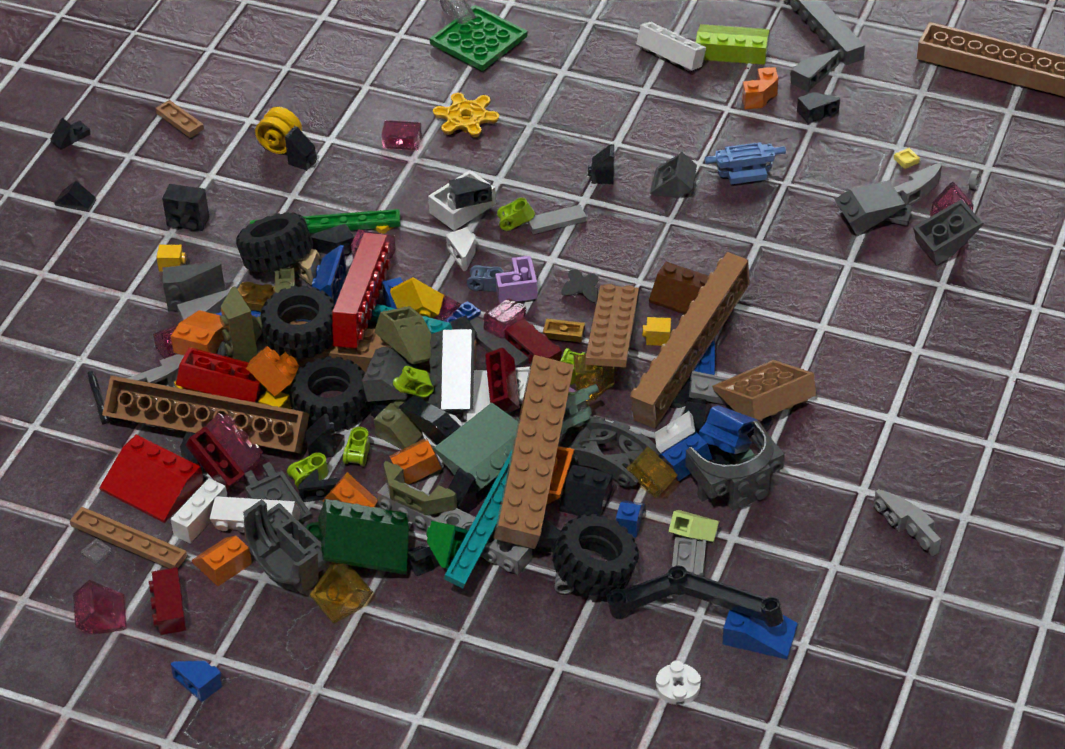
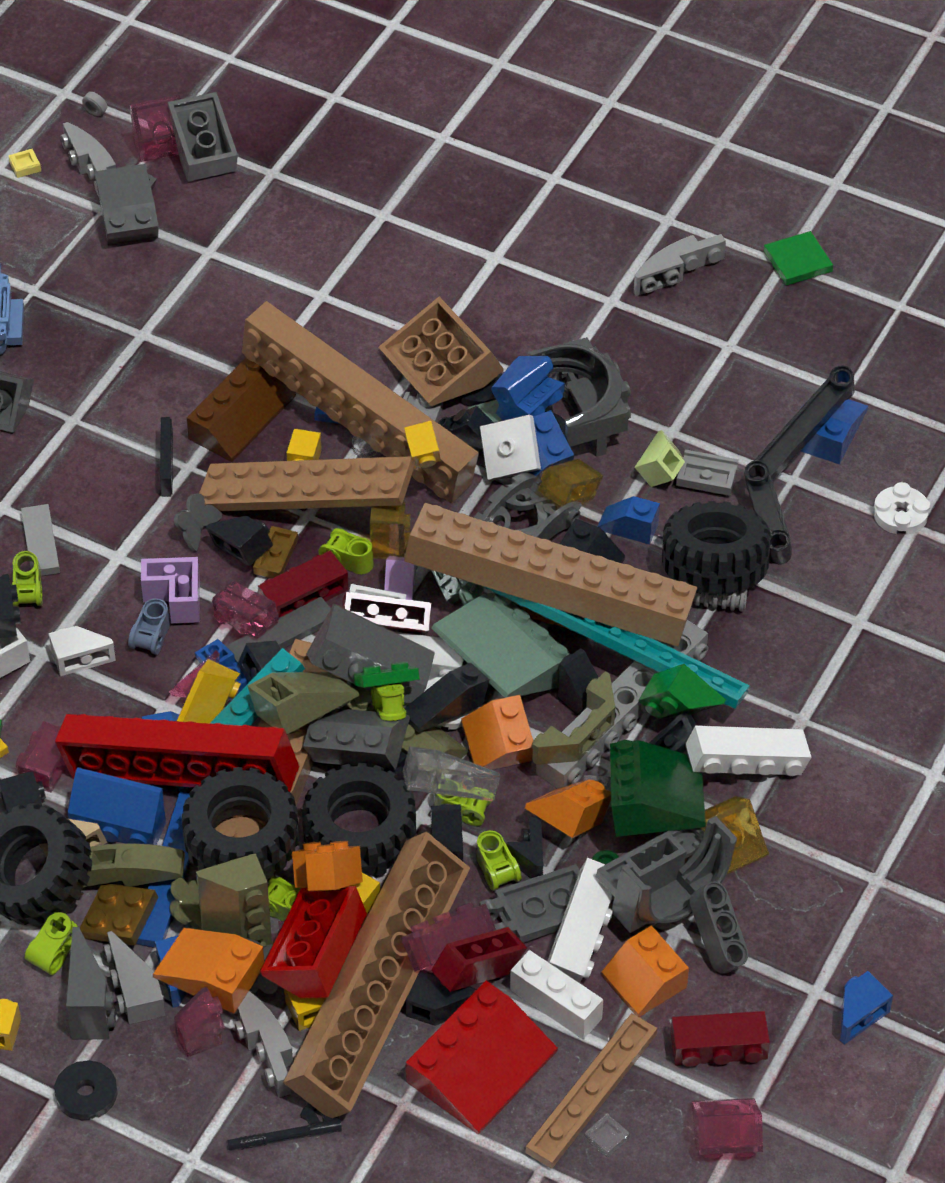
camera: 85 degrees left, 5 degrees up
none -> lime piece [25,912,78,975]
none -> black tile [54,1060,118,1120]
none -> black tile [160,417,173,497]
none -> black slope [206,516,273,566]
none -> green plate [354,662,420,688]
none -> clear slope [403,746,500,801]
none -> yellow brick [404,421,441,468]
none -> white brick [686,726,811,776]
none -> dark grey beam [690,882,748,974]
none -> green tile [764,231,834,286]

